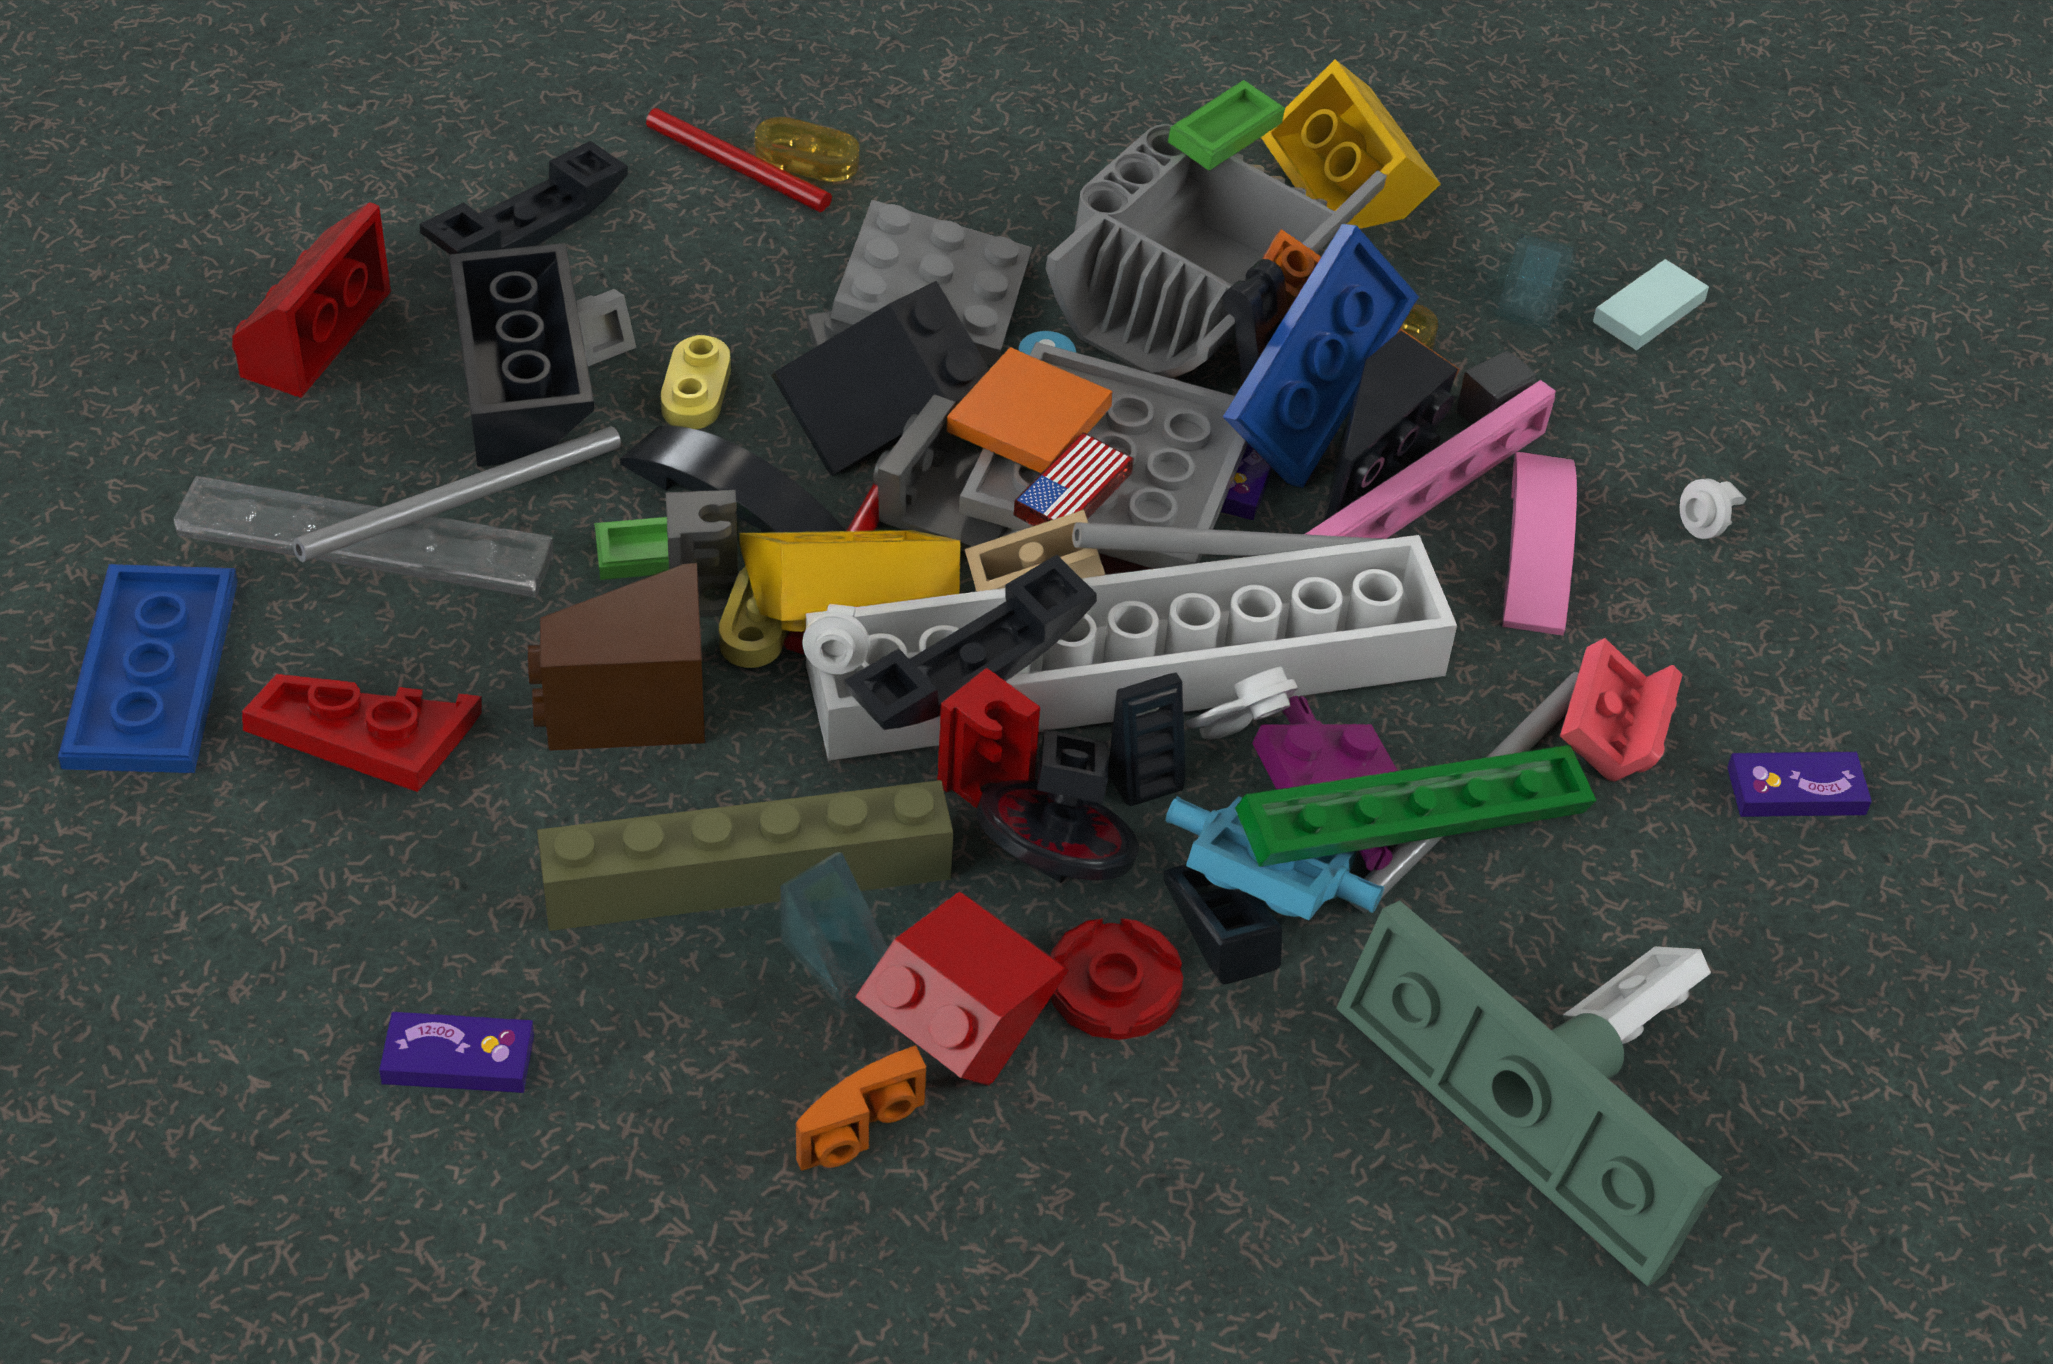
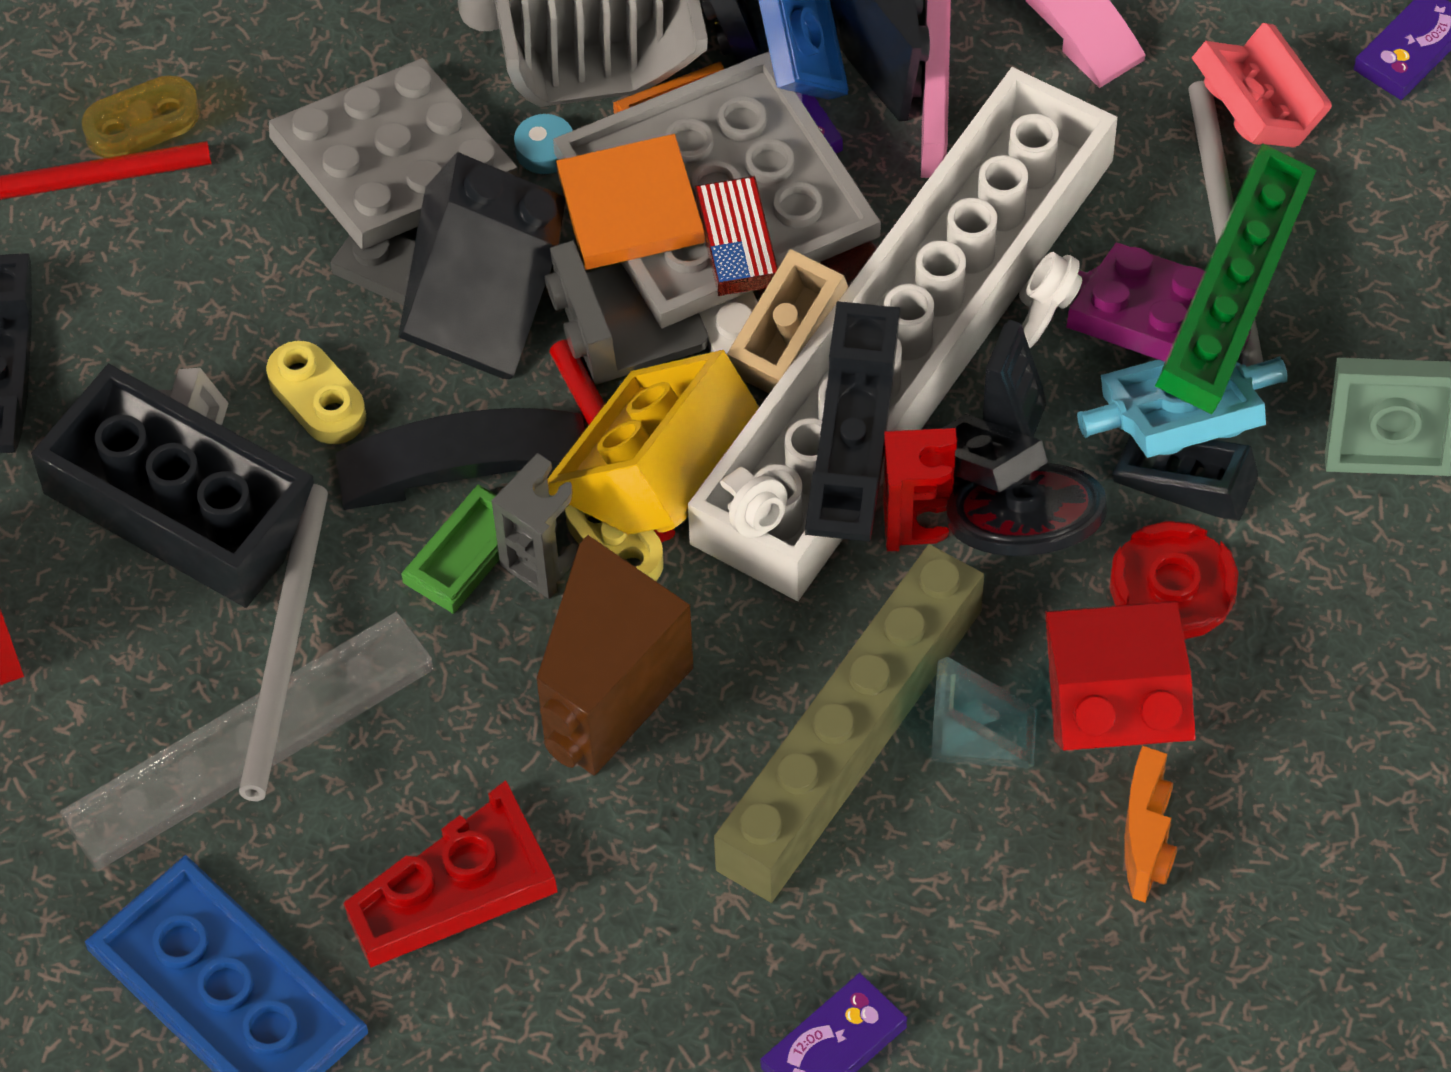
camera: 40 degrees left, 10 degrees up
light grey piece [1072,522,1383,557] -> none

